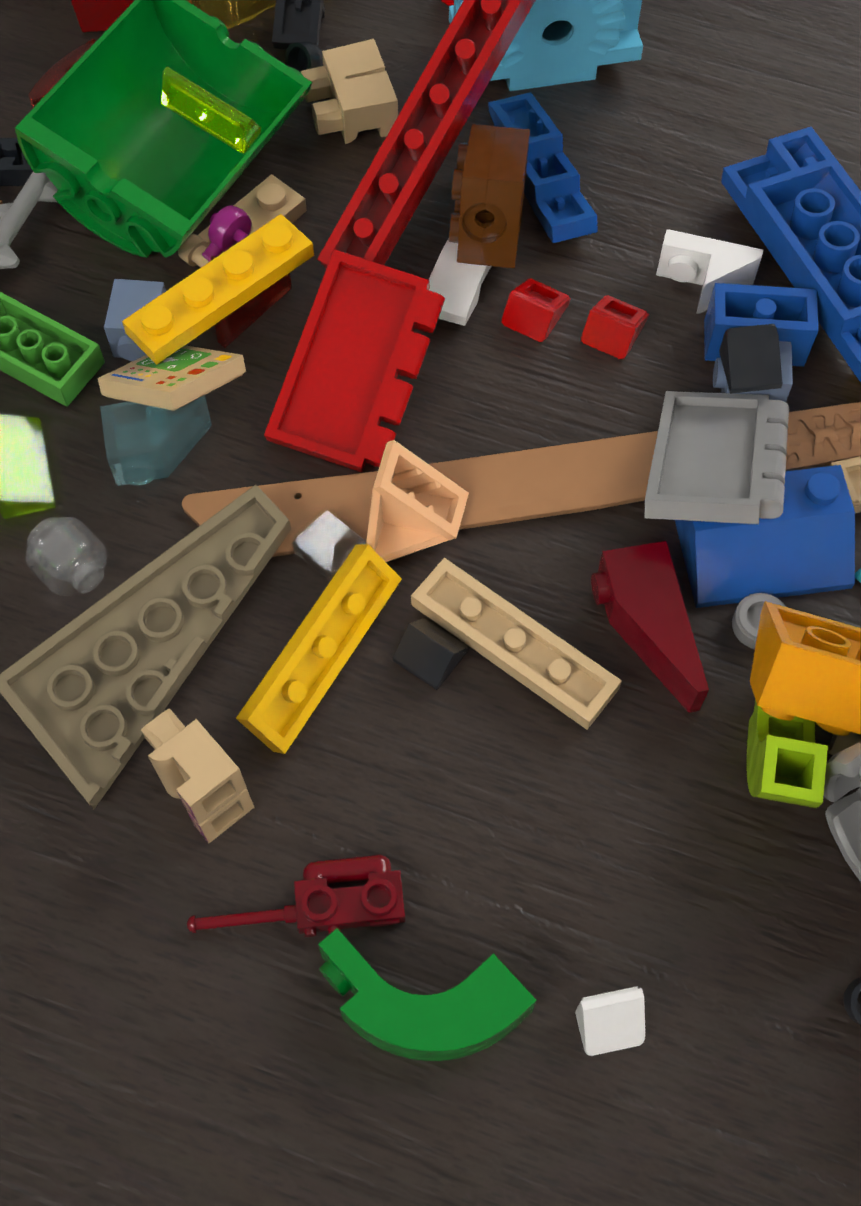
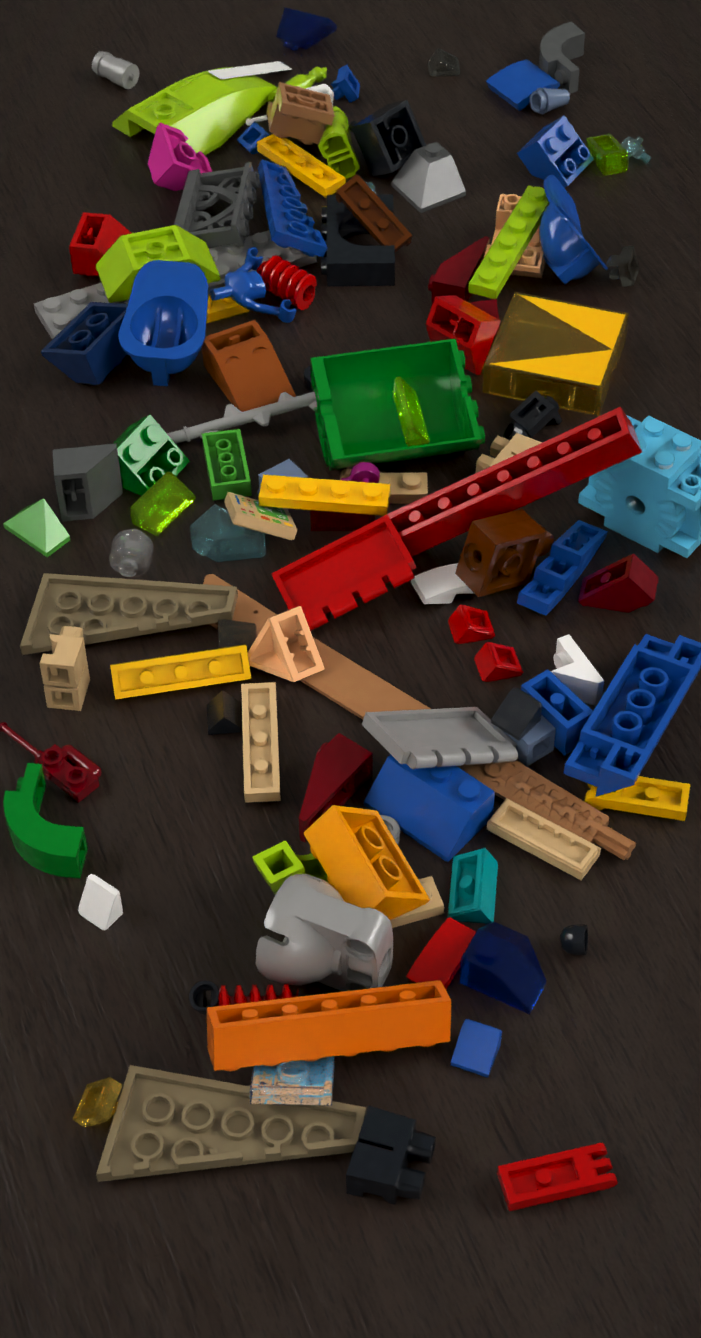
camera: 50 degrees right, 15 degrees down
none -> dark red slope [578,553,659,613]

